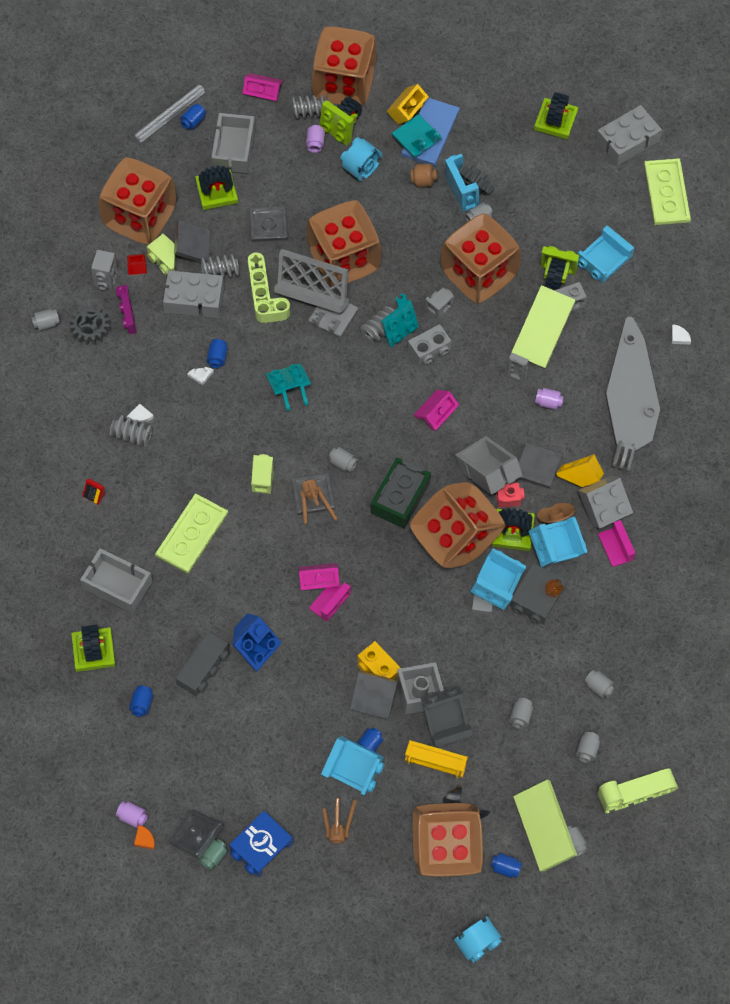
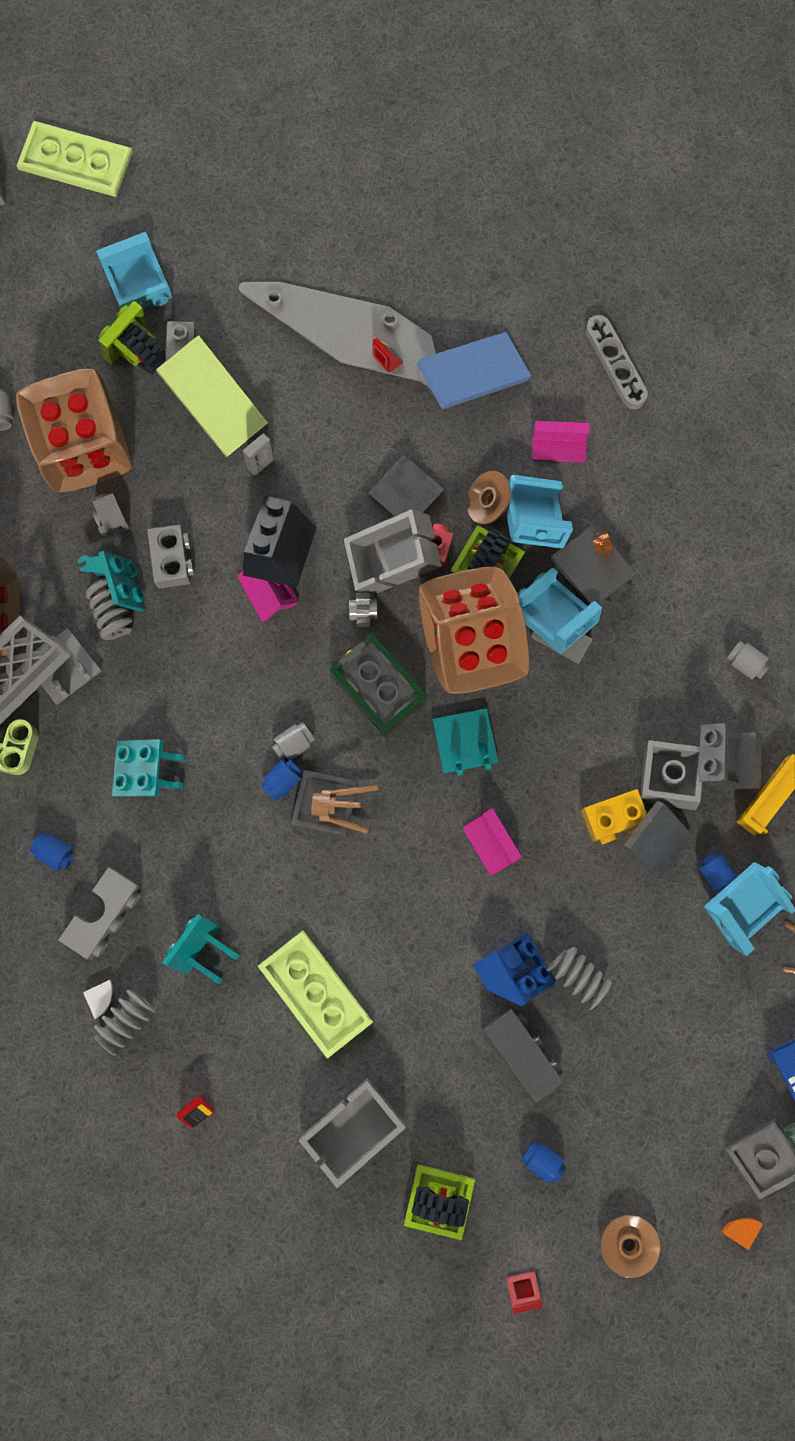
camera: 70 degrees left, 15 degrees up
lavender brick [116,801,148,828] -> none
white tile [187,367,214,386] -> none
yellowish green slope [251,454,274,494] -> none
dark pink panel [298,563,340,590] -> none
lavender brick [535,388,564,410] -> none
yellow slope [556,454,604,487] -> none
light grey brick [578,475,633,528] -> none
light grey brick [584,670,615,698] -> none
white tile [672,325,691,345] -> none
none -> light grey arch [59,867,141,960]
none -> teal plate [162,914,240,984]
none -> black slope [243,496,317,587]
none -> blue brick [261,759,303,800]
none -> light grey gear [349,593,377,627]
none -> red slope [372,338,403,373]
none -> medium blue tile [417,332,531,410]
none -> teal plate [432,708,498,776]
none -> red slope [506,1271,542,1314]
none -> light grey piece [547,947,612,1010]
none -> light grey beam [585,315,648,409]
none -> medium nougat dish [600,1215,660,1278]

